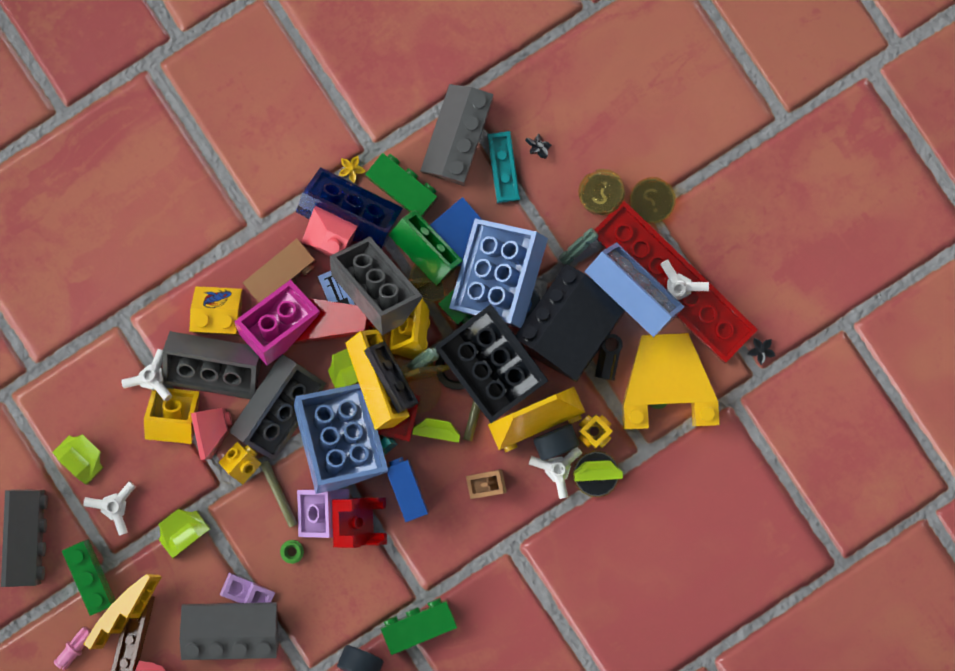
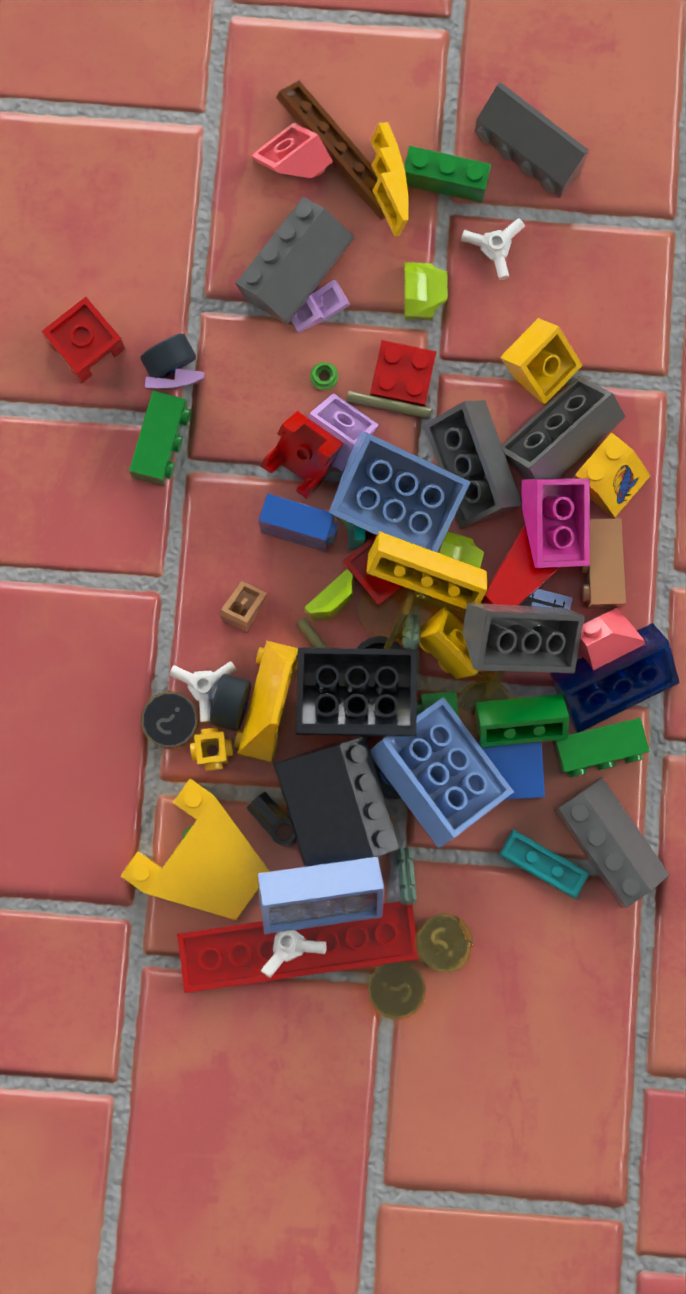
camera: 130 degrees right, 5 degrees down
lime slope [52,434,104,485] -> none
bright pink axle [54,627,91,671] -> none
white piece [122,349,172,401] -> none
coral slope [191,408,232,460] -> none
yellow brick [218,442,262,484] -> none
yellow plant [338,156,366,183] -> none
black tile [364,341,419,413] -> none
black plant [525,134,552,159] -> none
lime slope [574,460,623,482] -> none
black plant [748,338,776,365] -> none
none -> lavender slope [145,368,205,390]
none -> red plate [370,340,437,407]

